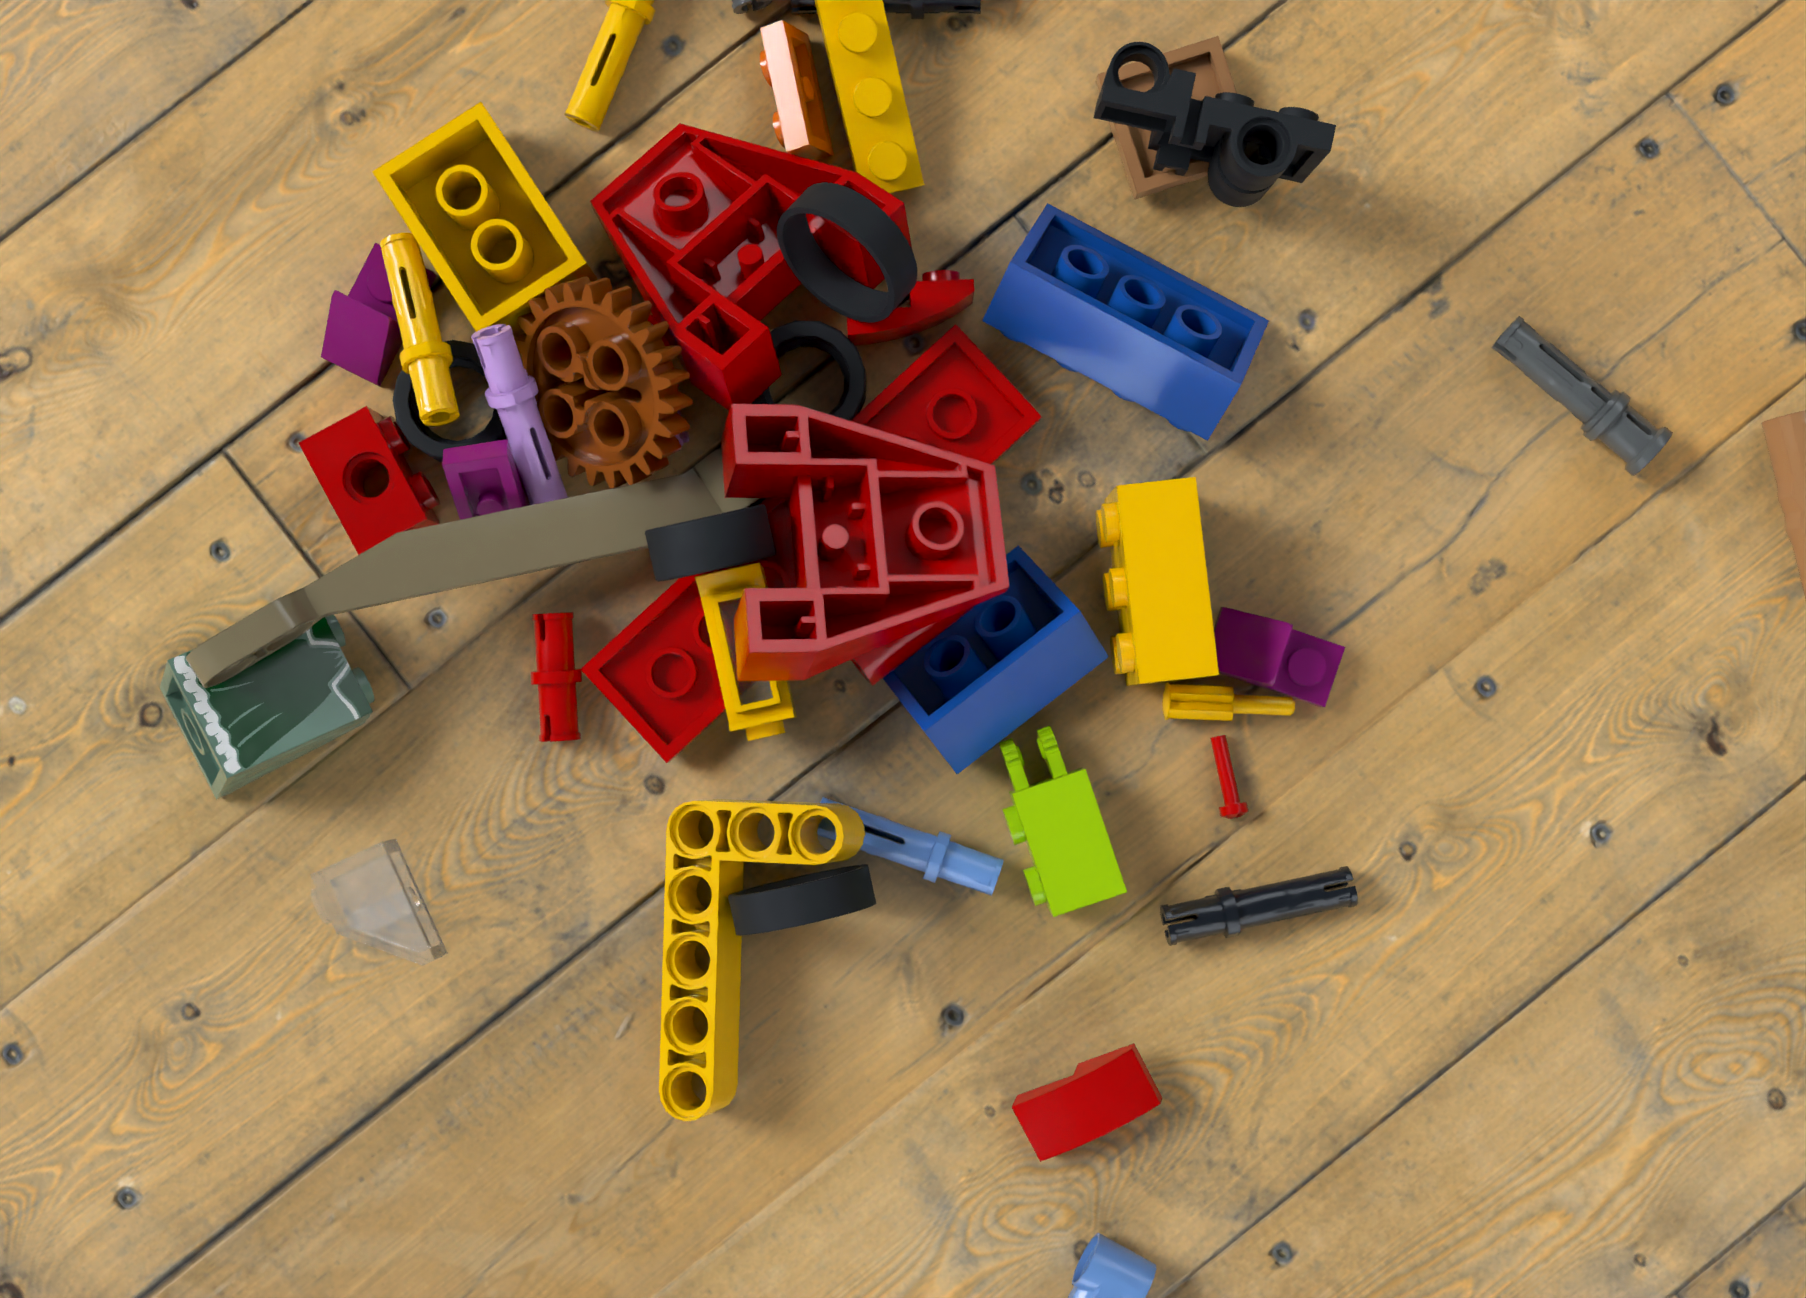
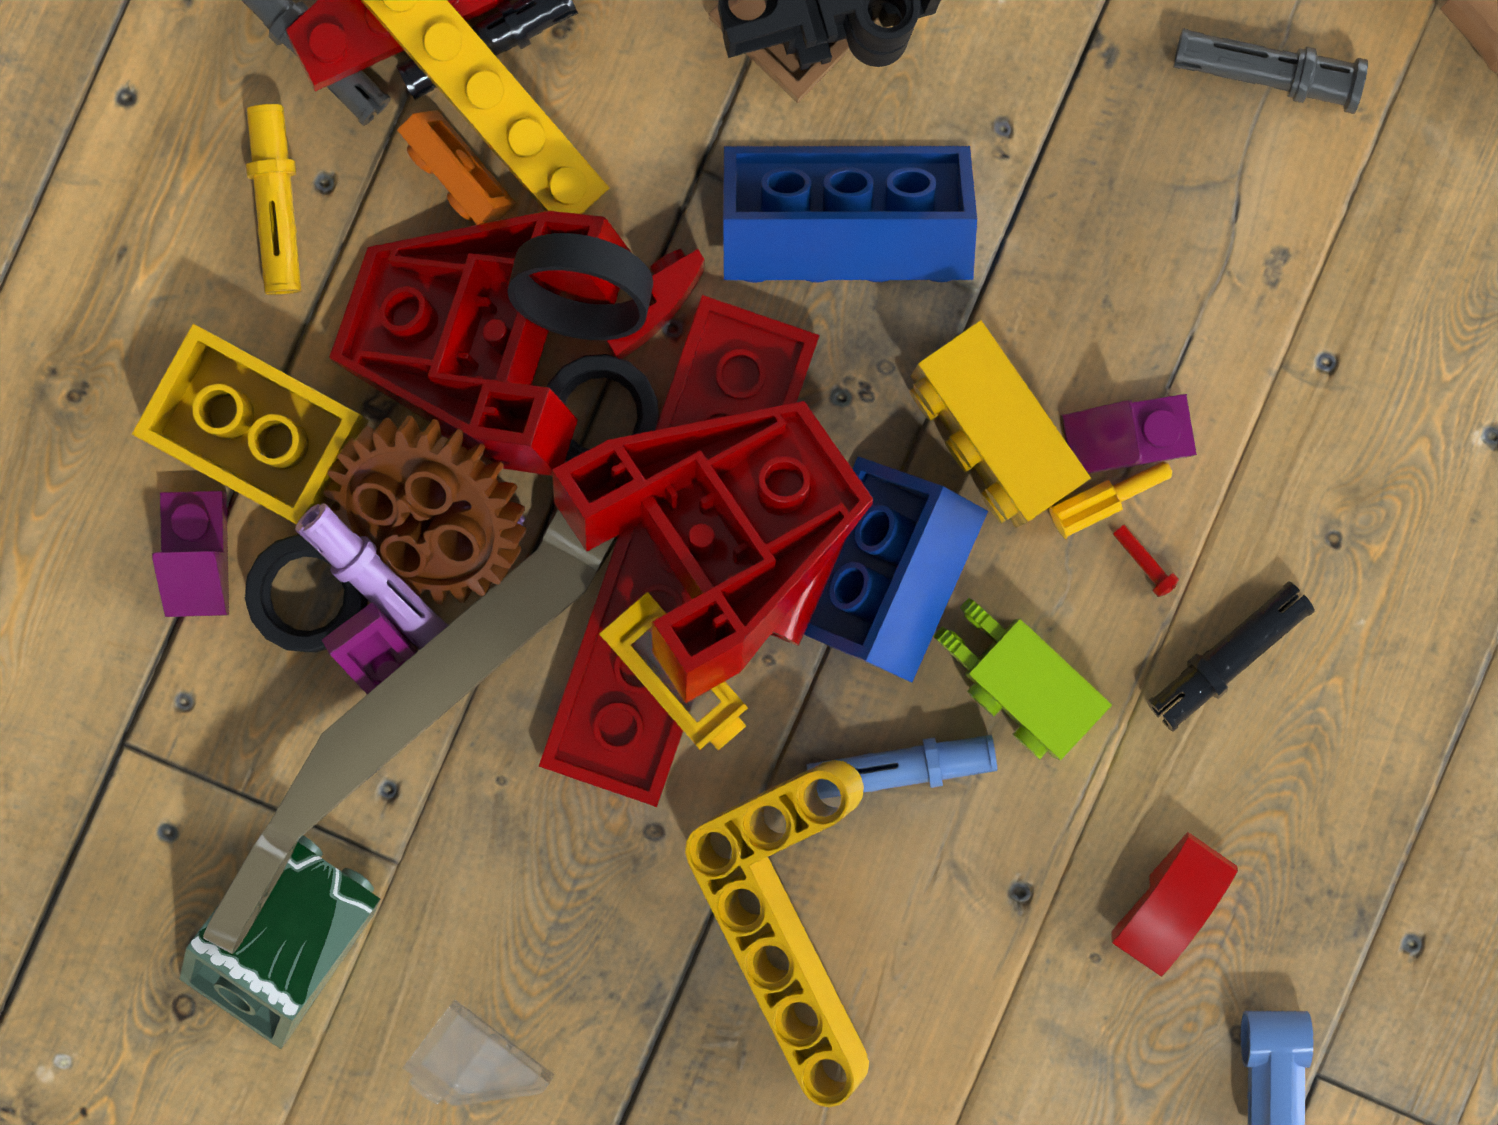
camera: 30 degrees left, 0 degrees up
red brick [299,406,440,555] -> none
yellow pin [380,233,460,426] -> none
red pin [531,612,582,742] -> none
black tyre [645,504,776,582] -> none
black tyre [728,864,876,935] -> none

